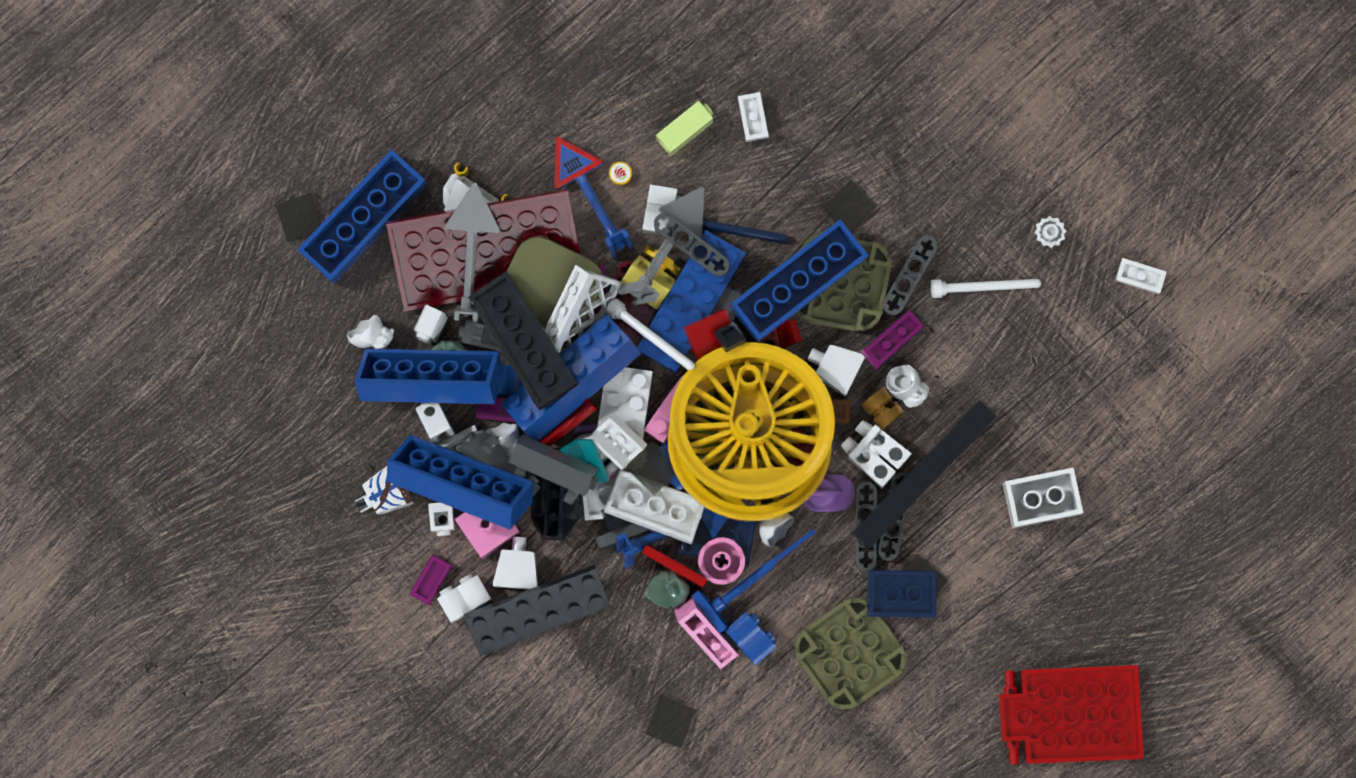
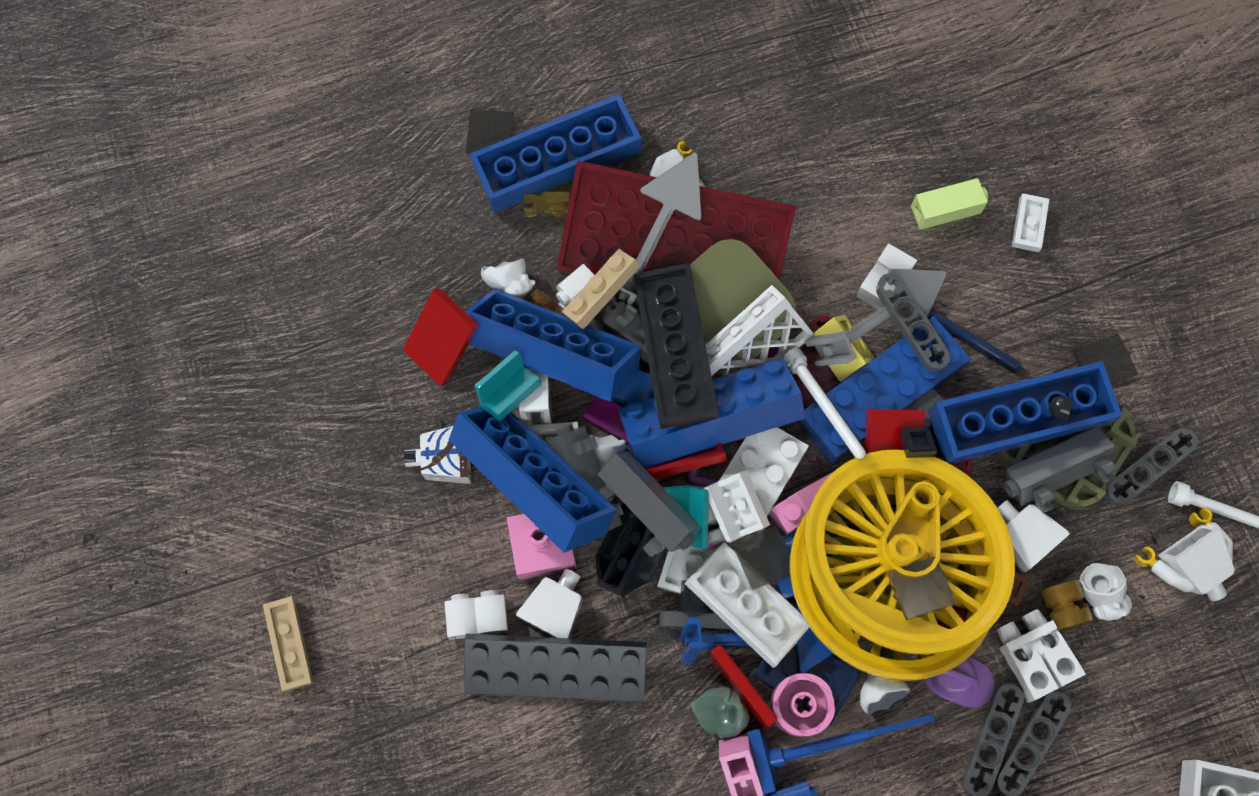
camera: 20 degrees right, 10 degrees down
magenta tile [409,554,453,606] -> none
white brick [428,503,455,536] -> none
blue piece [554,137,634,260] -> none
tile [609,162,632,186] -> none
yellow plate [642,245,683,278] -> none
red plate [776,319,802,349] -> none
black tile [851,400,996,549] -> none
magenta tile [861,310,925,369] -> none
none -> tan plate [263,596,314,692]
none -> red tile [403,288,479,386]
none -> teal panel [475,350,541,421]
none -> clear yellow plate [524,192,570,217]
none -> clear orange tile [530,289,558,312]
none -> tan plate [562,249,640,329]
none -> clear smoke piece [886,556,956,620]
none -> dark grey brick [1003,426,1117,513]
none -> black hinge [1049,396,1073,421]
none -> white torso [1134,508,1235,601]

